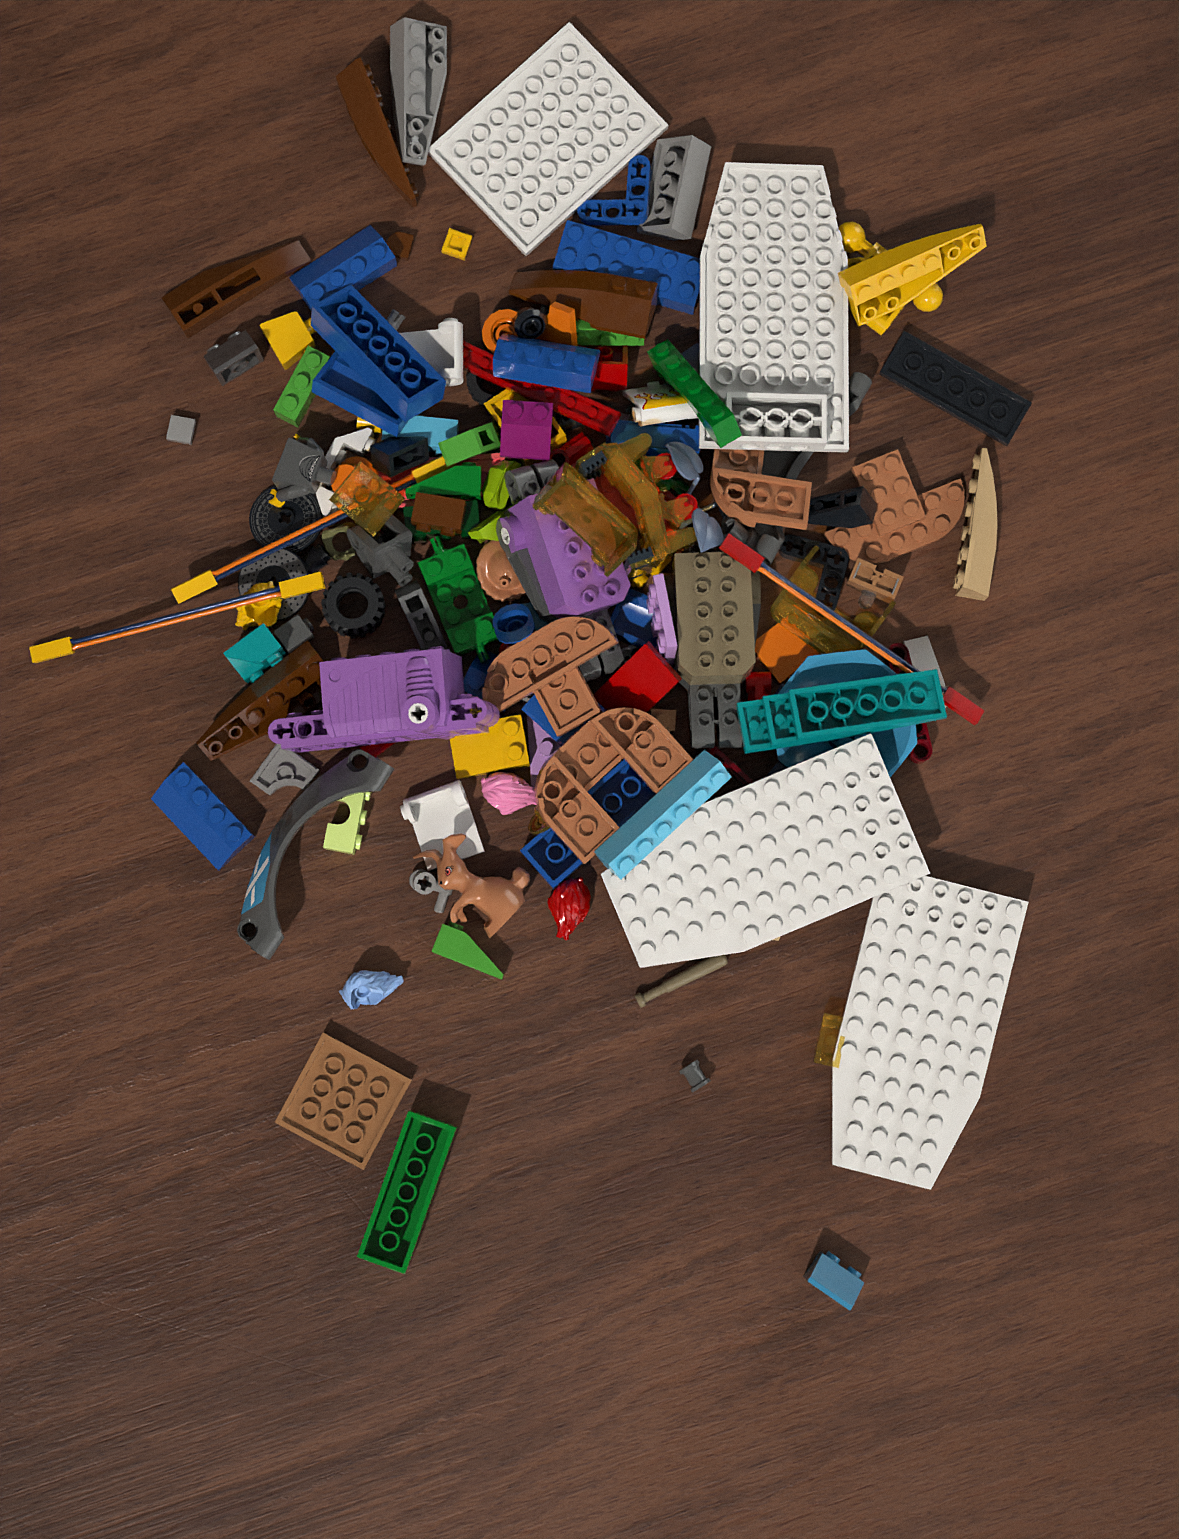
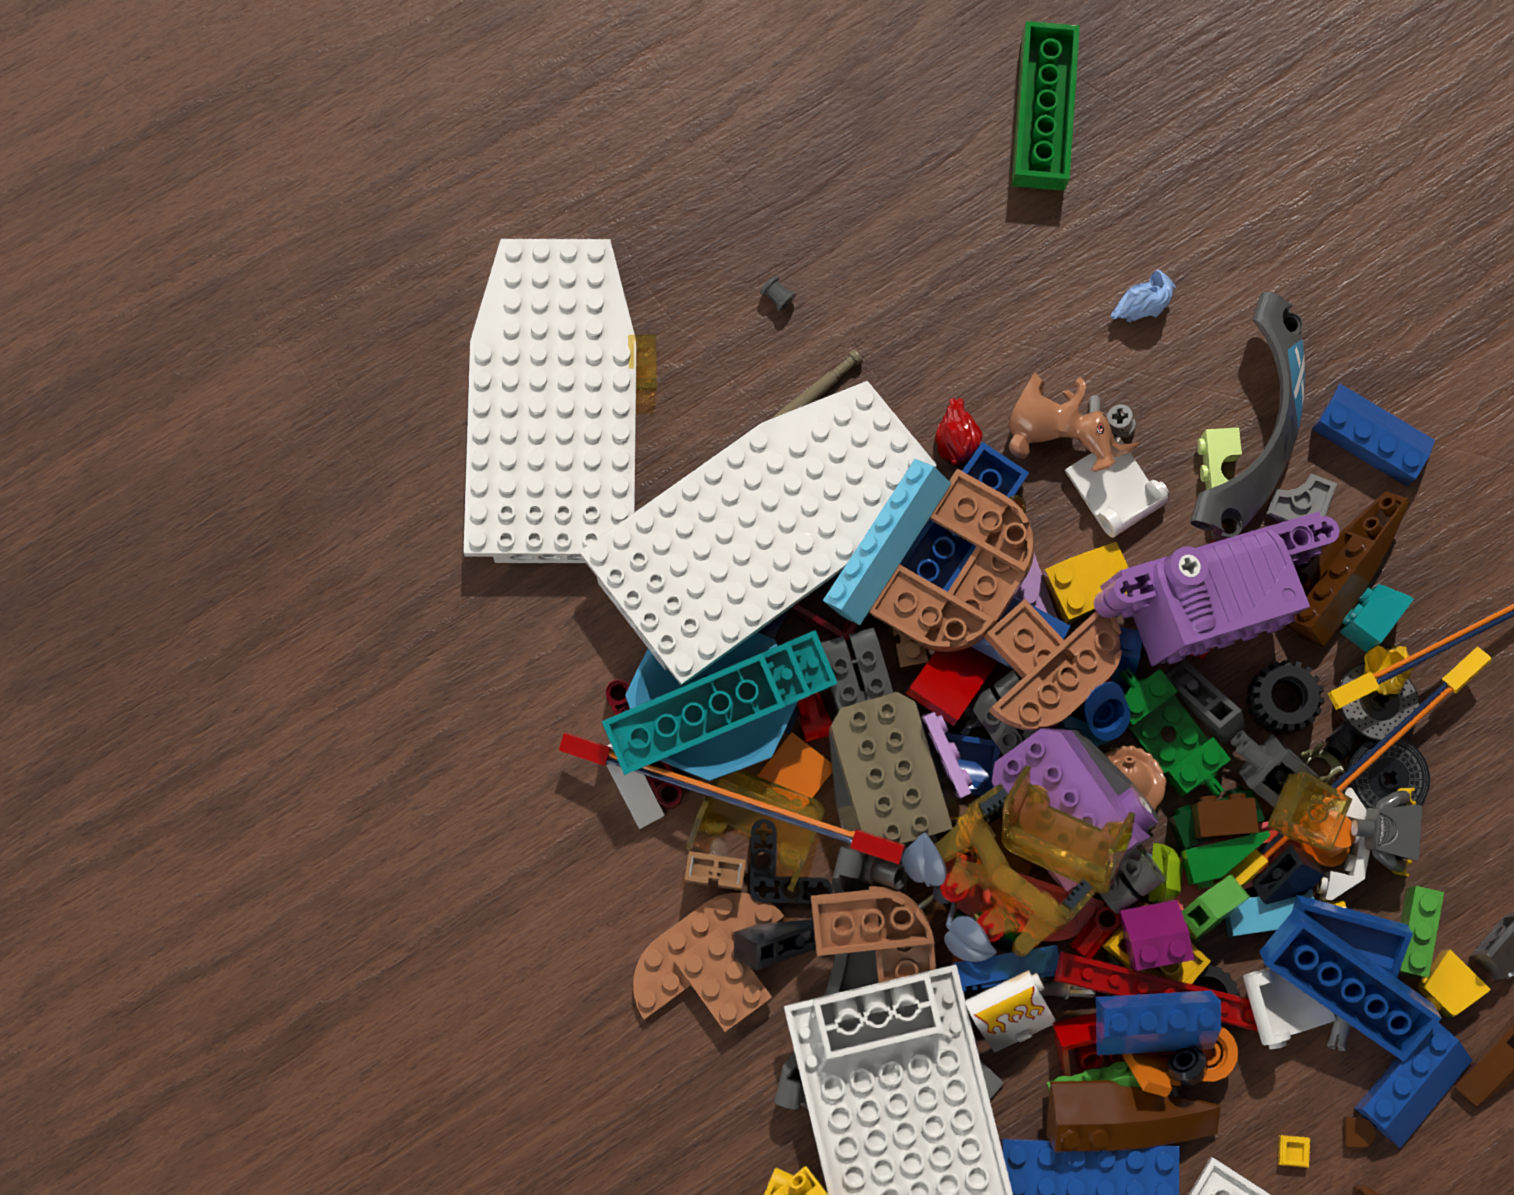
camera: 165 degrees right, 5 degrees down
dark grey brick [274,615,315,654] -> none
medium nougat plate [275,1033,412,1170] -> none
bright green slope [431,921,504,980] -> none
lime slope [468,505,513,543] -> none
bright pink hair [481,771,536,815] -> none
green arch [647,339,742,448] -> none
dark azure slope [803,1251,864,1310] -> none
black plate [879,331,1032,447] -> none
tan wedge [953,448,997,601] -> none

